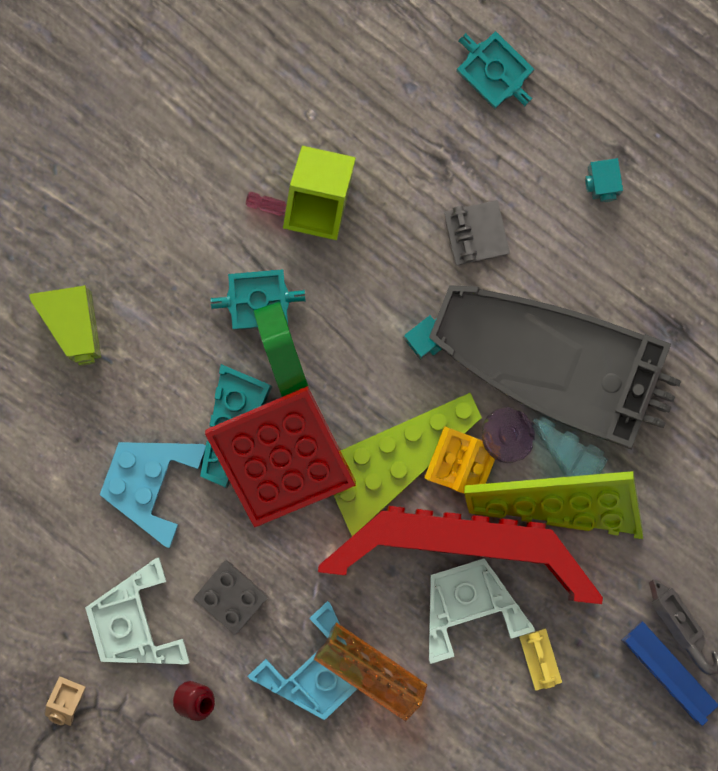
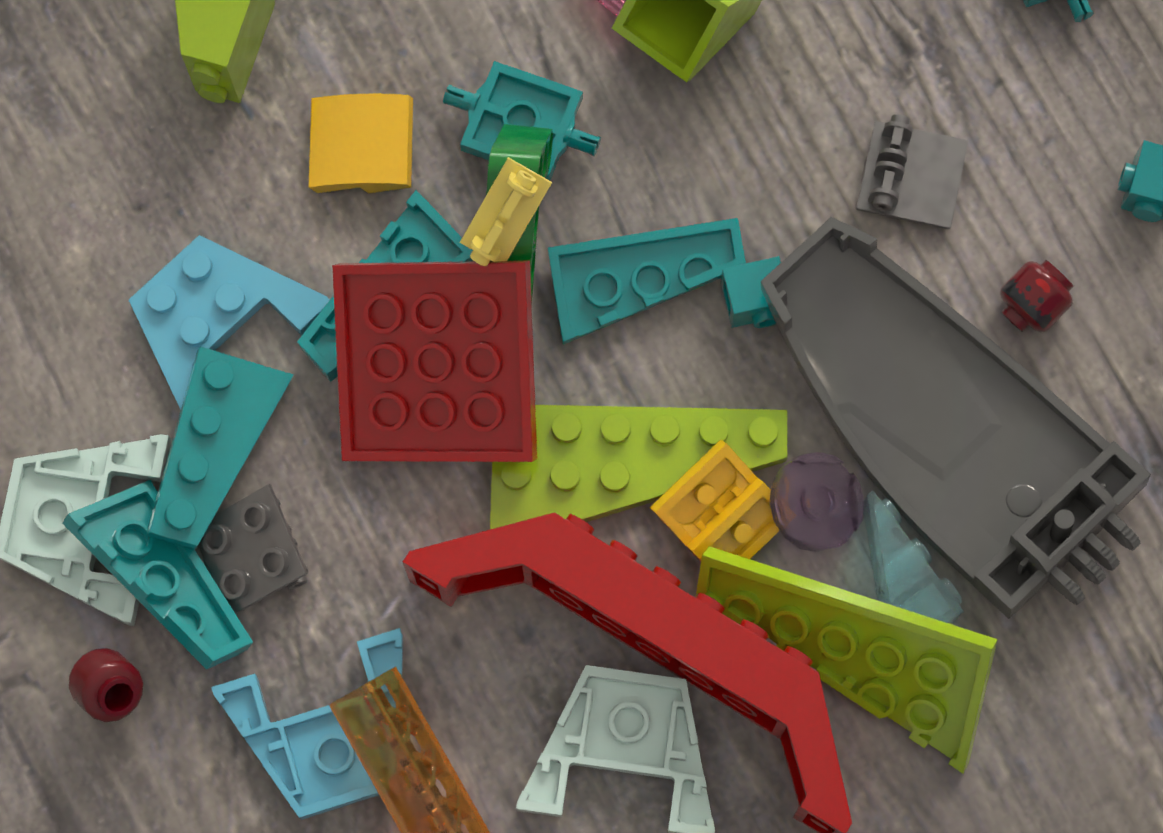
camera: 30 degrees right, 10 degrees down
none -> teal wing [62,480,253,670]
none -> teal wing [146,346,294,549]
none -> yellow slope [308,93,413,194]
none -> light yellow hinge [460,157,552,266]
none -> teal wing [547,218,746,345]
none -> dark red head [1000,260,1074,332]

